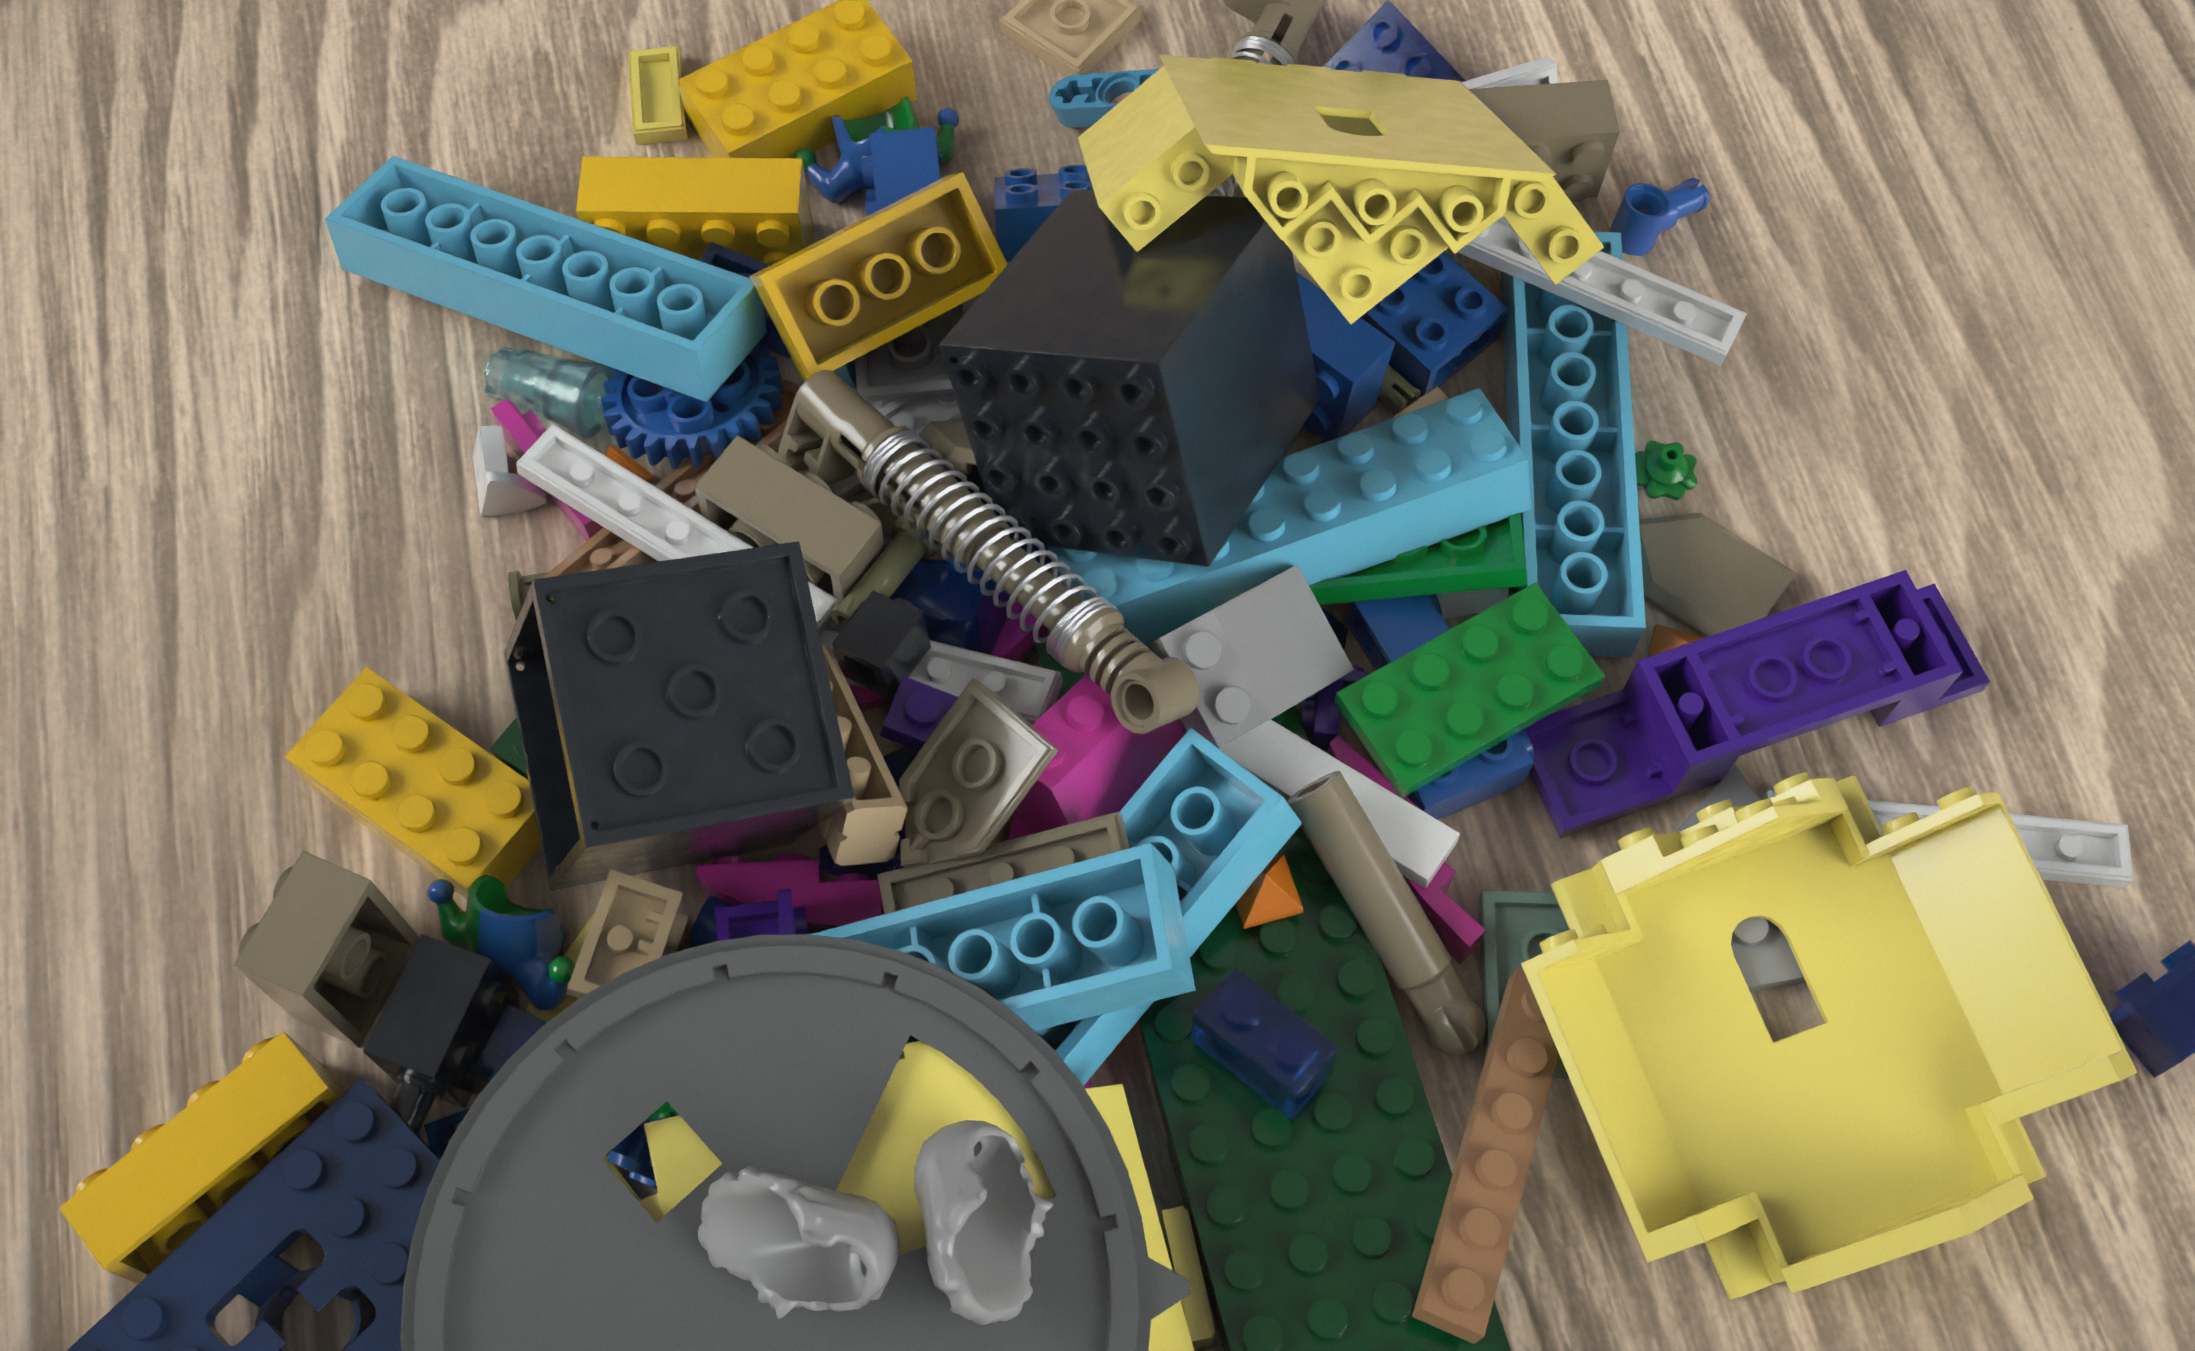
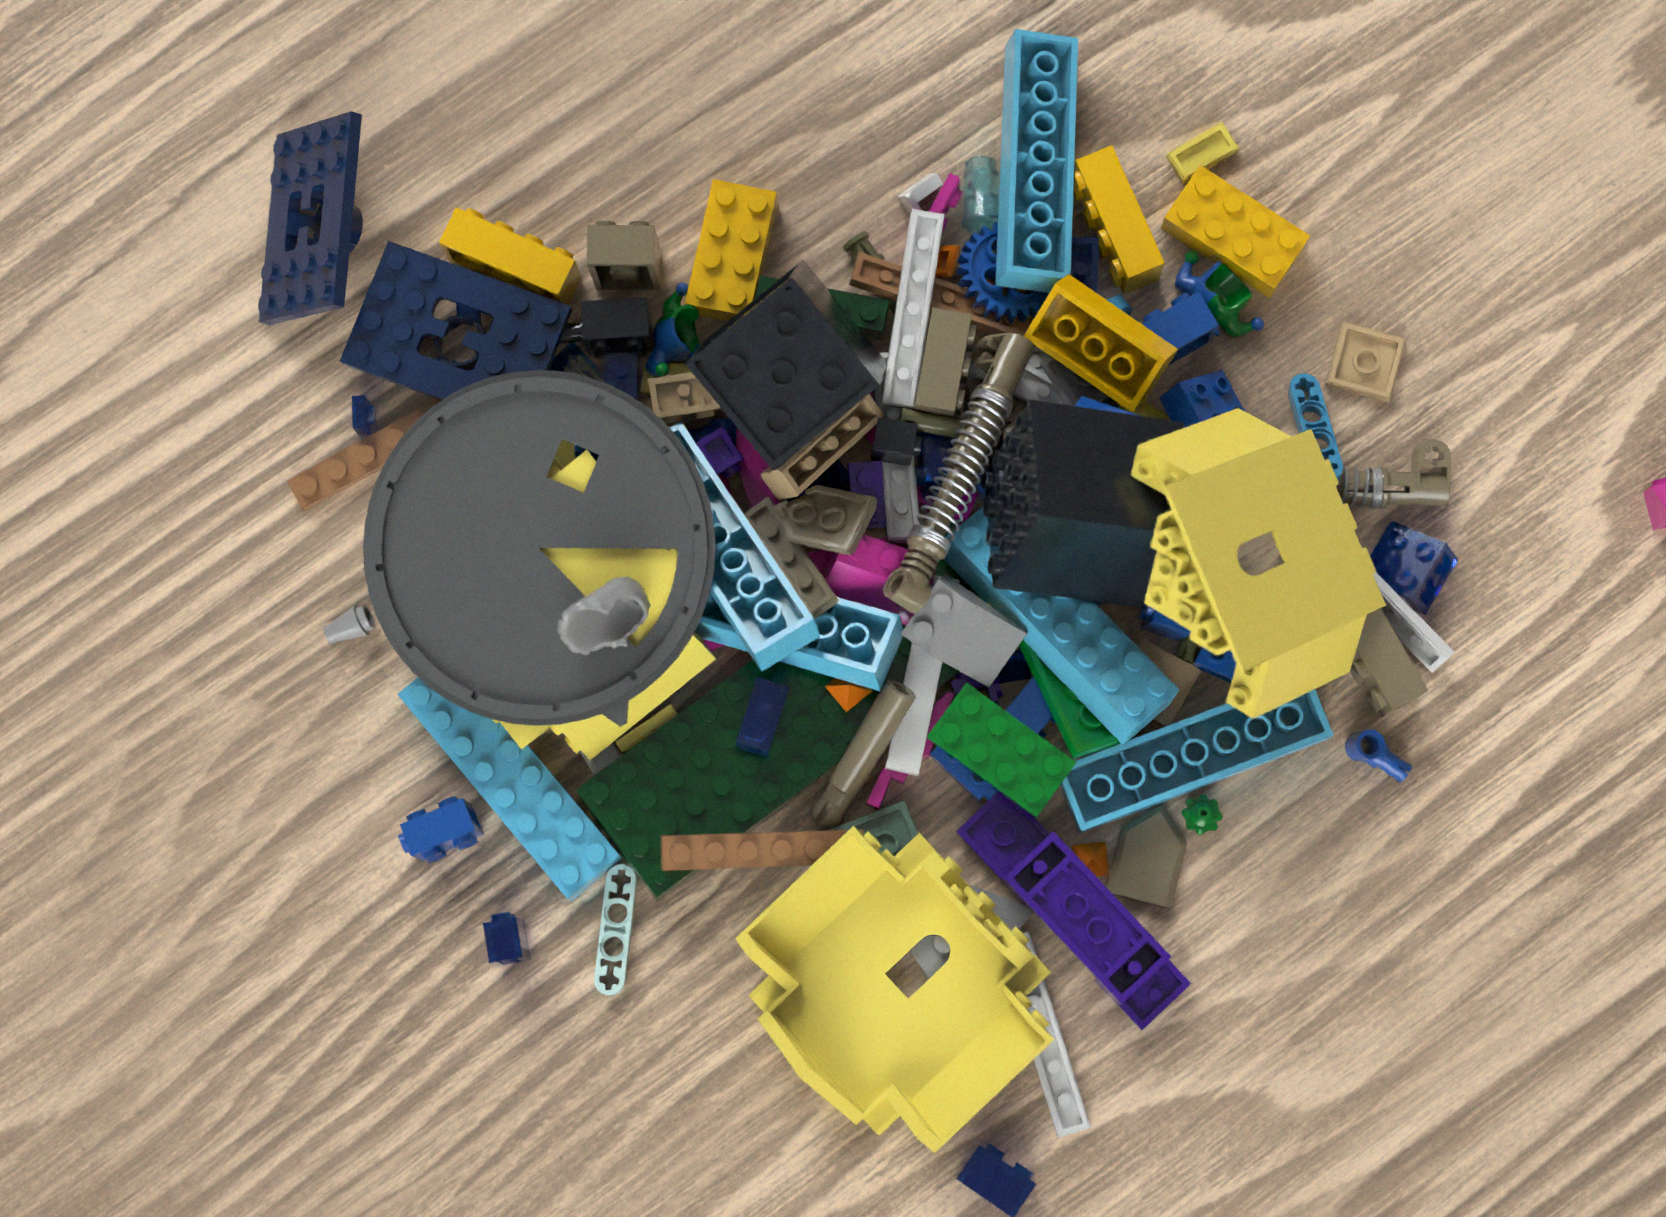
camera: 75 degrees right, 15 degrees up
light grey piece [698,1166,900,1319] -> none
white tile [1449,216,1747,366] -> none

